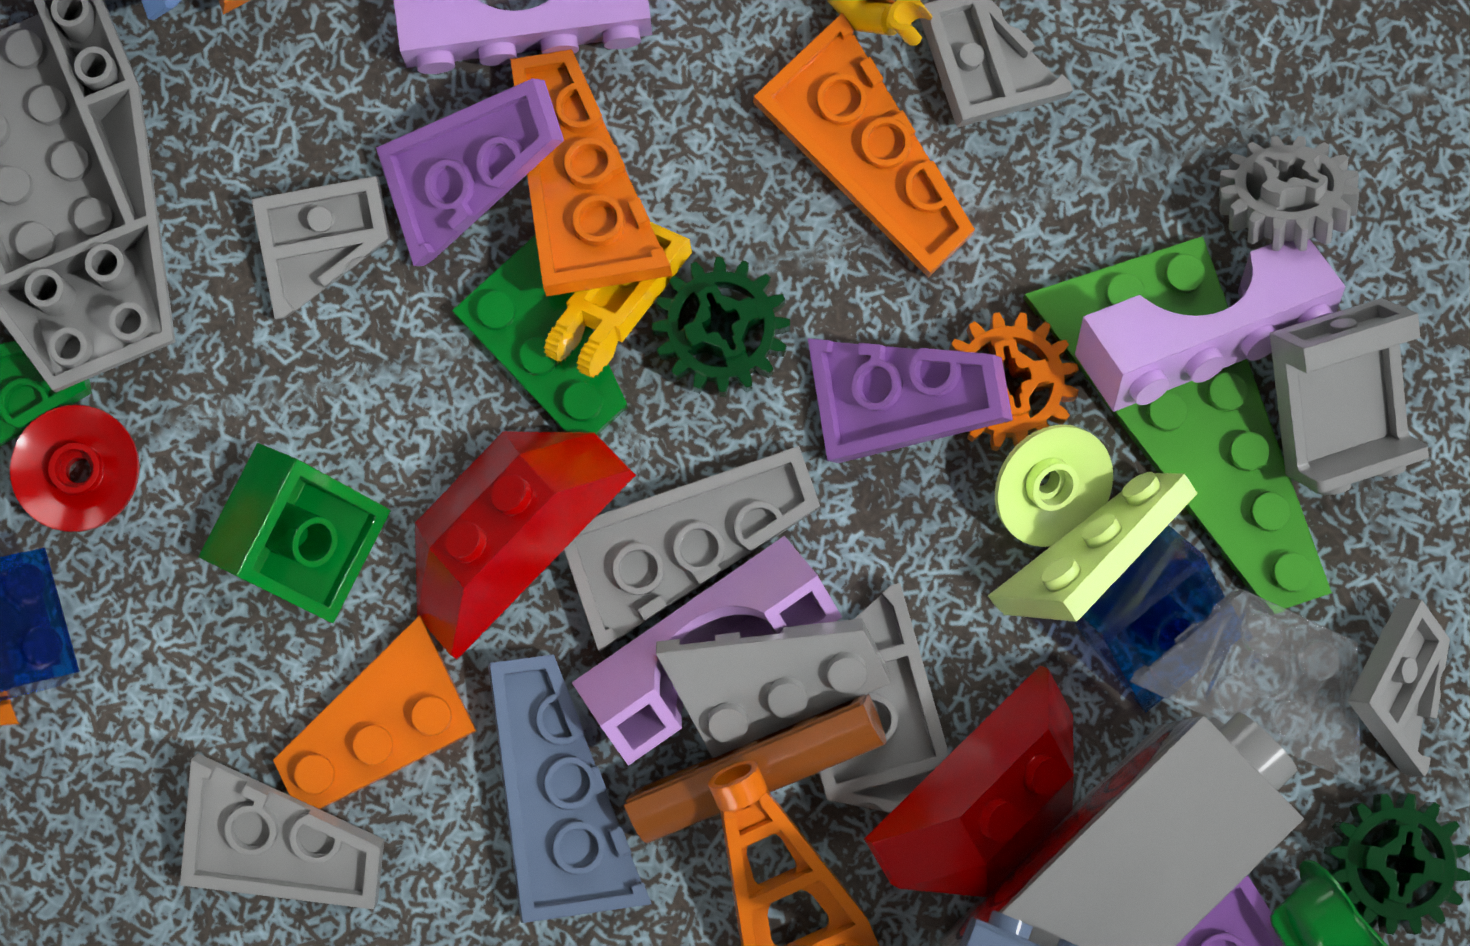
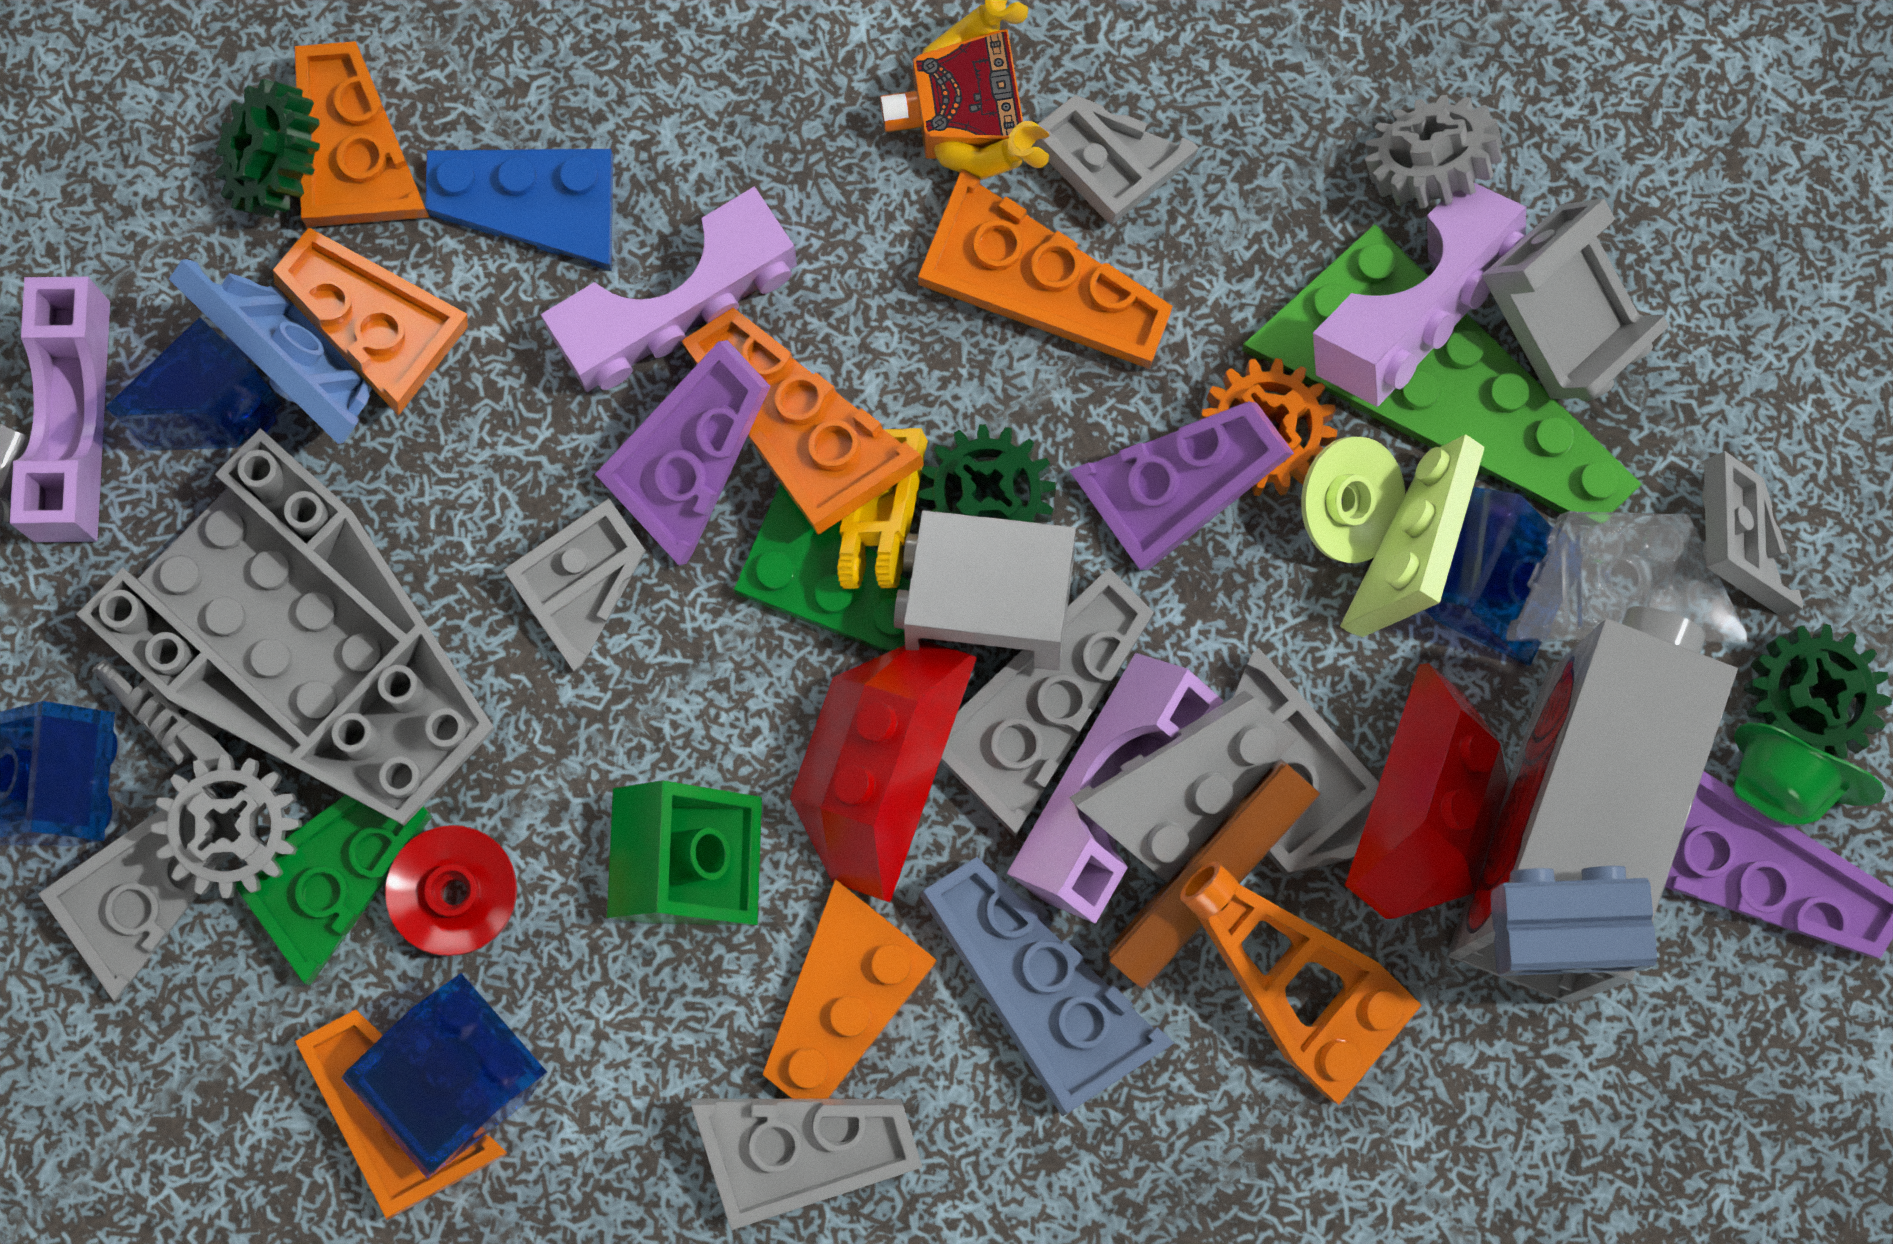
camera: 25 degrees left, 5 degrees down
none -> light grey panel [894,510,1076,671]

